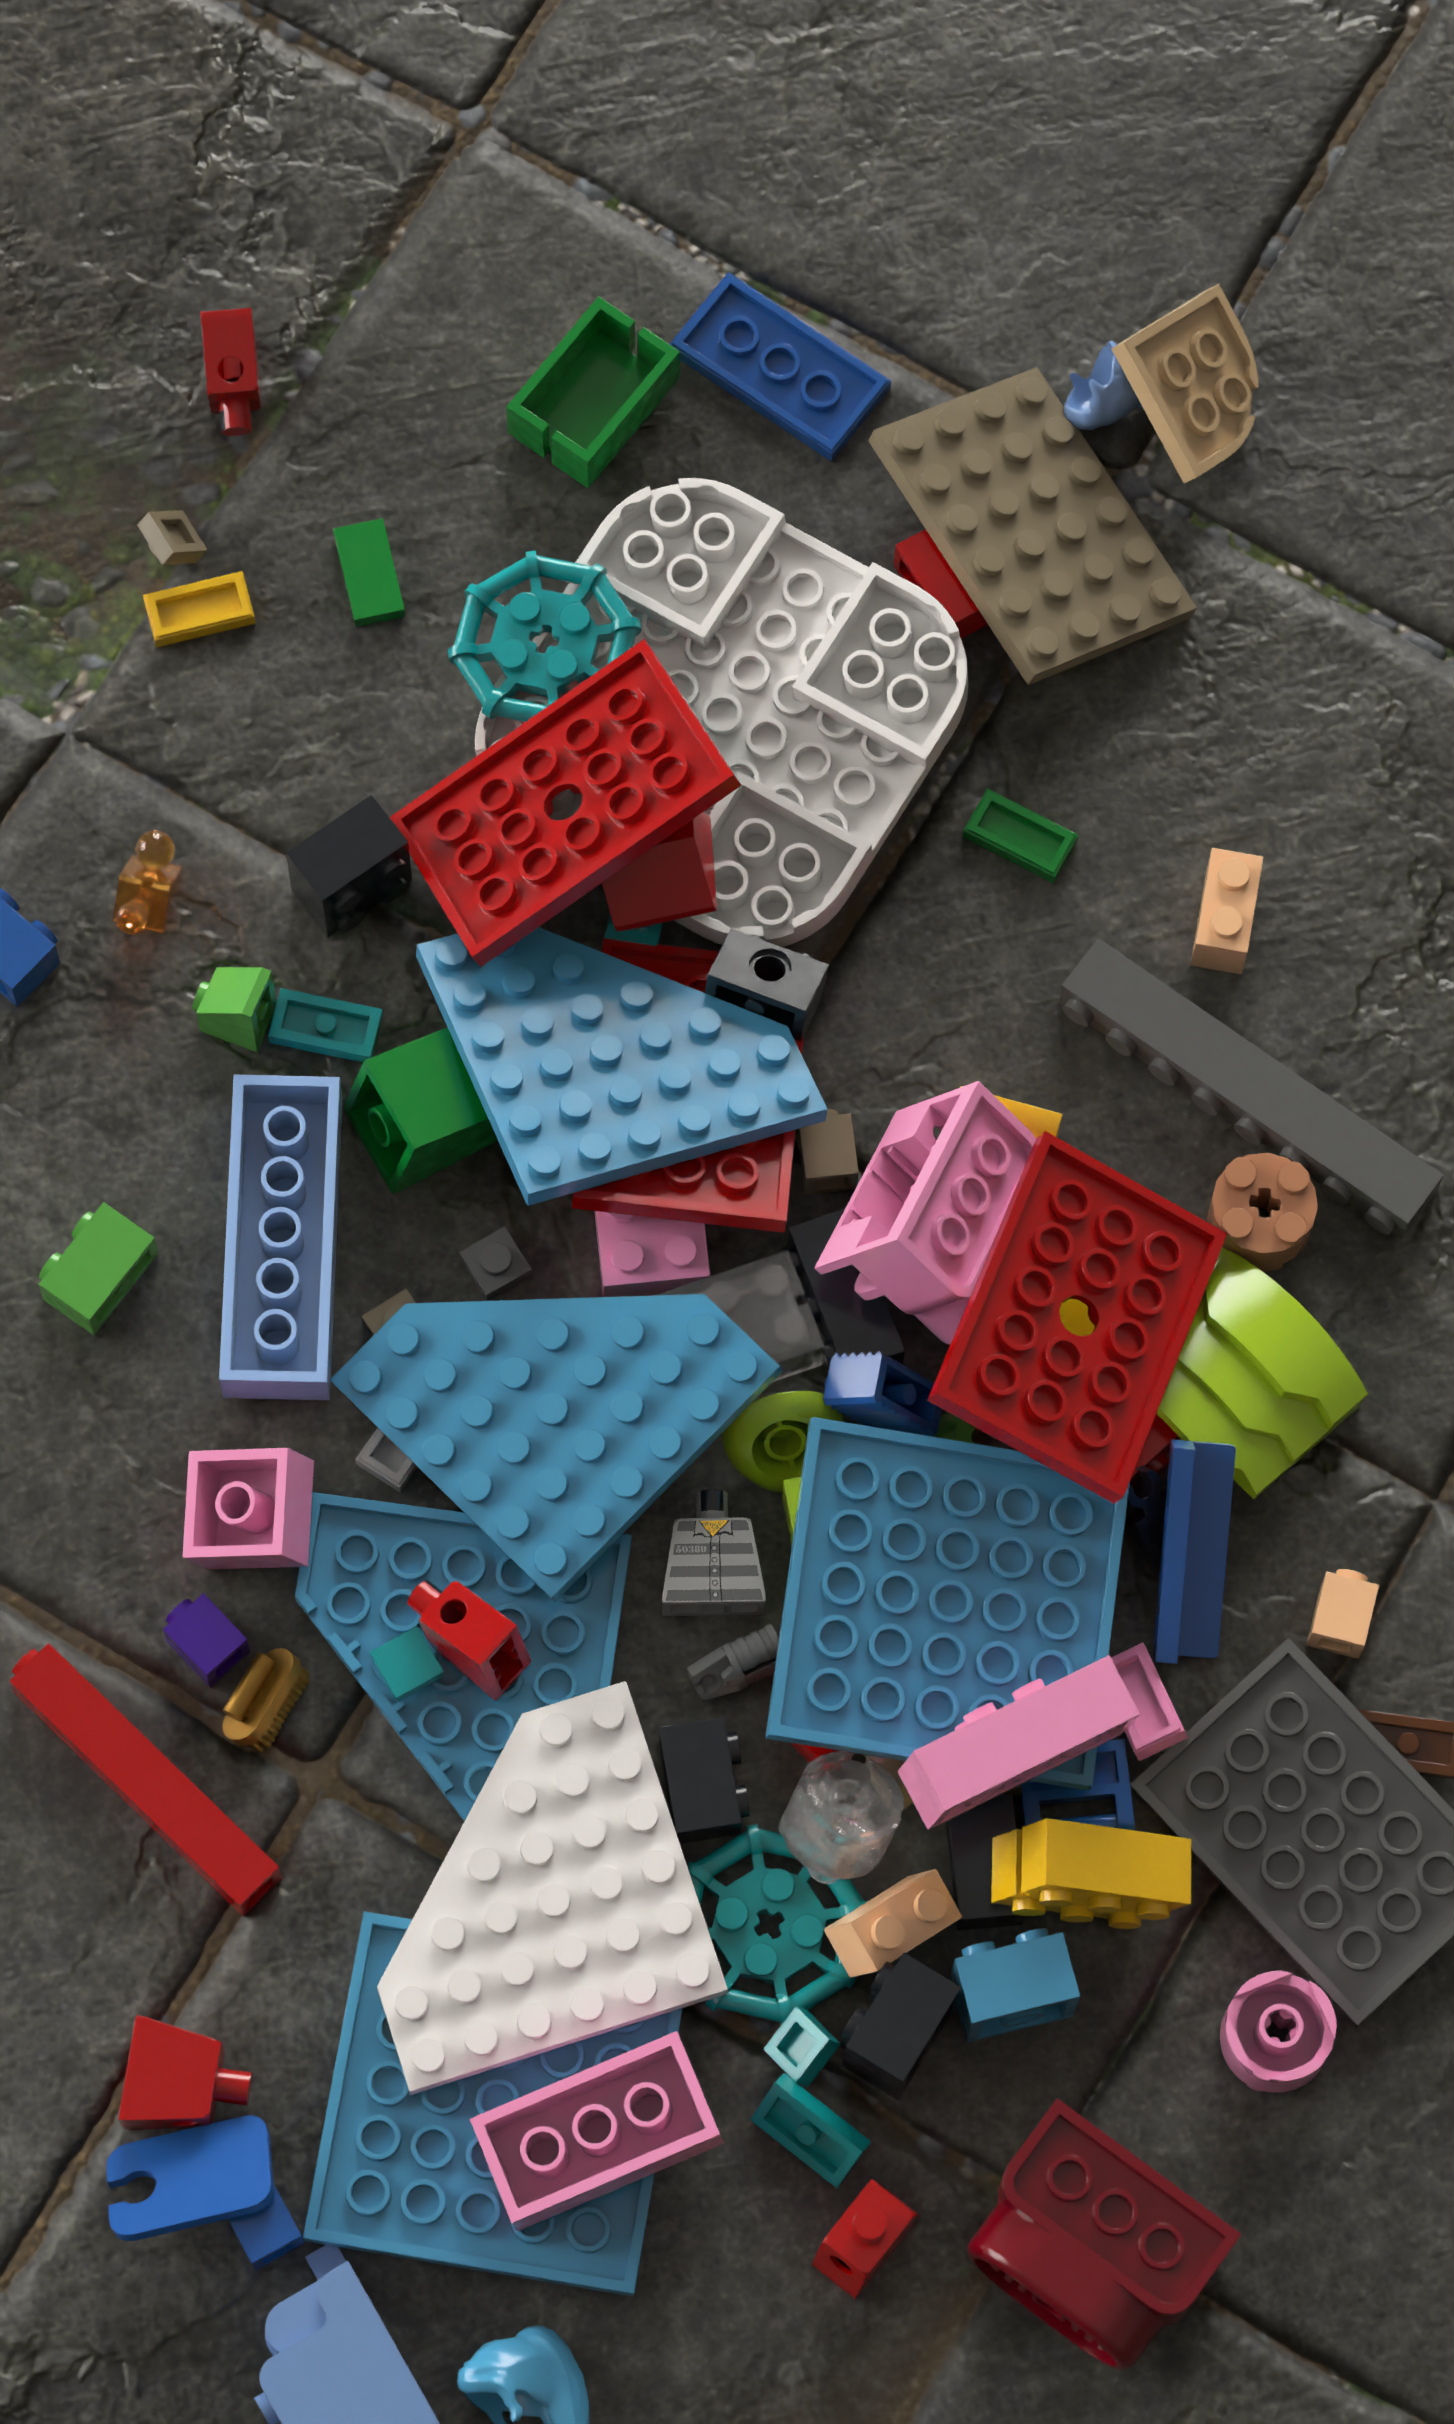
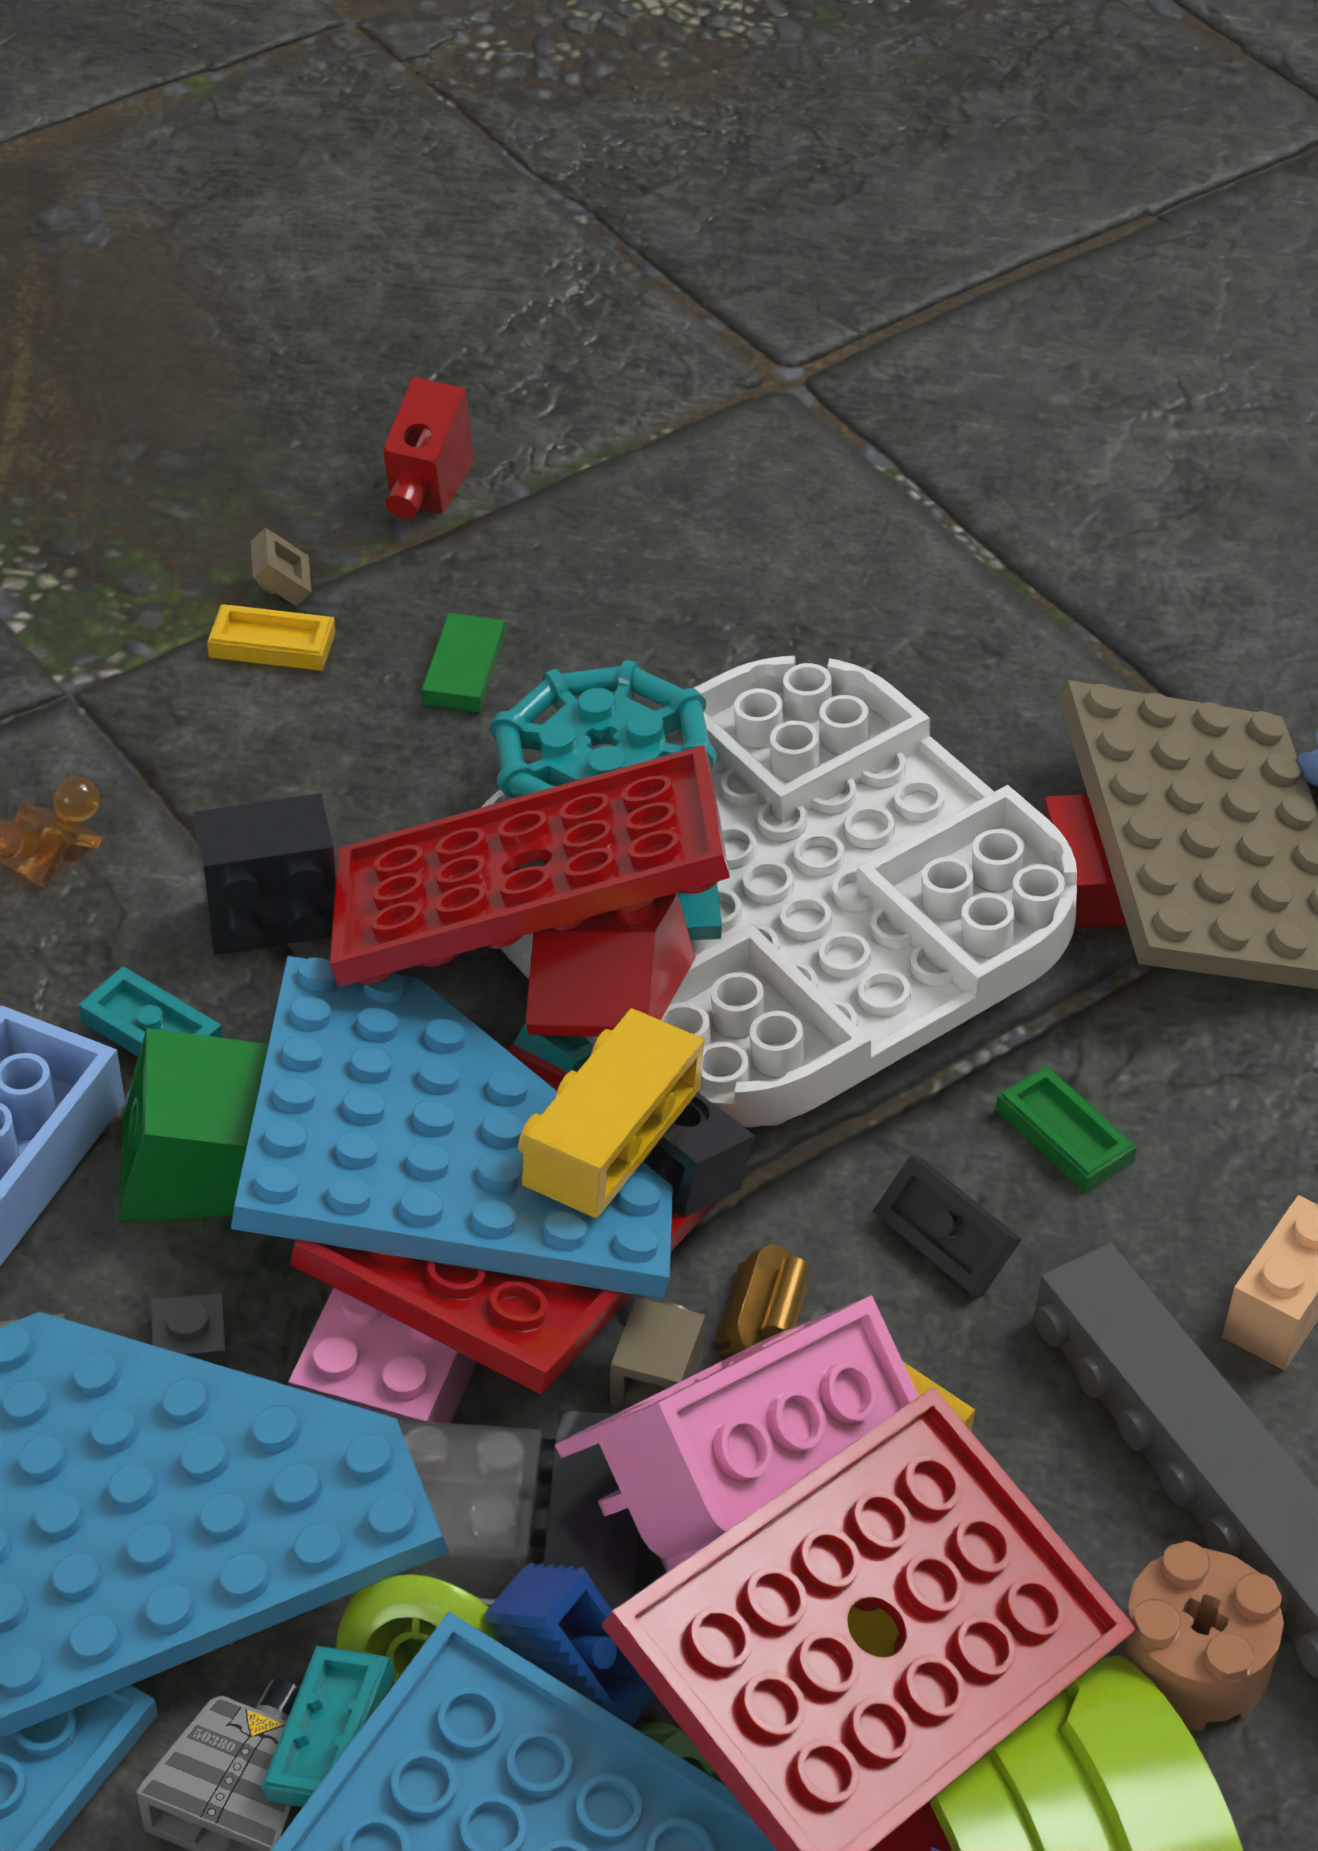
camera: 25 degrees right, 25 degrees down
bright green slope [192,967,277,1053] -> none
green piece [506,296,680,489] -> none
blue tile [670,272,891,462] -> none
none -> teal plate [261,1646,396,1807]
none -> yellow brick [518,1008,705,1219]
none -> pearl gold piece [714,1244,809,1360]
none -> black plate [873,1156,1022,1296]

